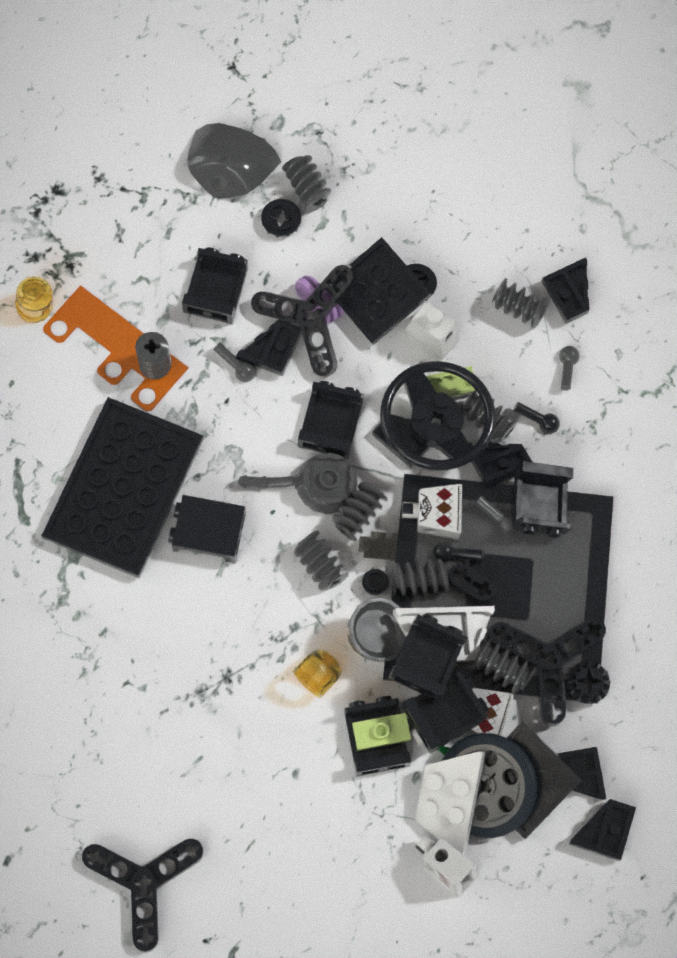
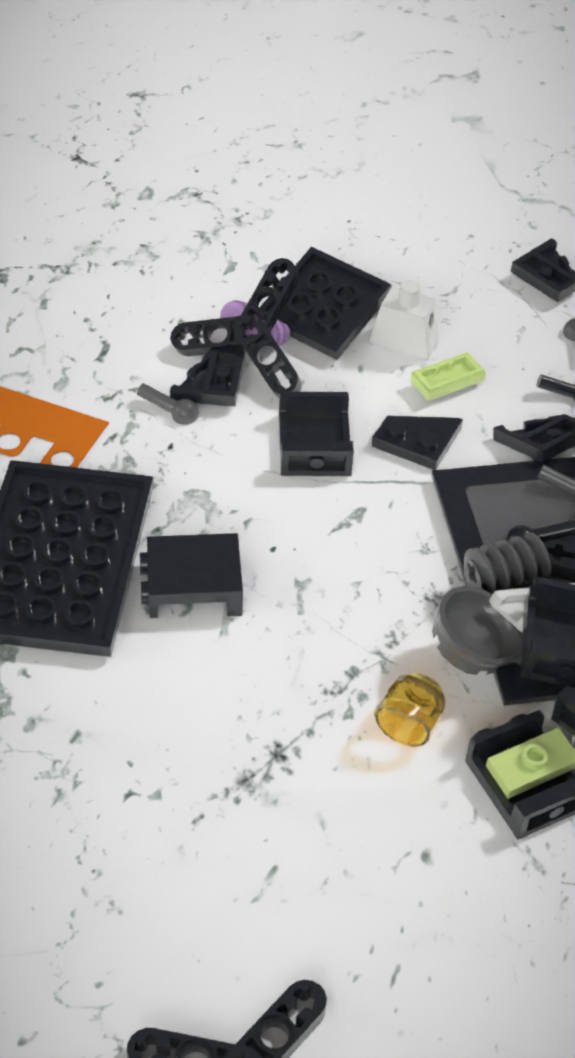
camera: 15 degrees left, 25 degrees down
dark grey piece [135,332,172,380] -> none
black panel [182,247,248,324] -> none
dark grey piece [187,123,281,198] -> none
dark grey piece [238,453,358,514] -> none
black gear [261,199,302,238] -> none
dark grey piece [282,155,331,212] -> none
dark grey piece [294,530,349,591] -> none
dark grey piece [332,482,388,542] -> none
clear smoke brick [358,531,397,560] -> none
black plate [362,569,389,596] -> none
black piece [380,361,496,471] -> none
white torso [402,484,462,540] -> none
dark grey piece [461,390,519,443] -> none
dark grey piece [492,278,549,328] -> none

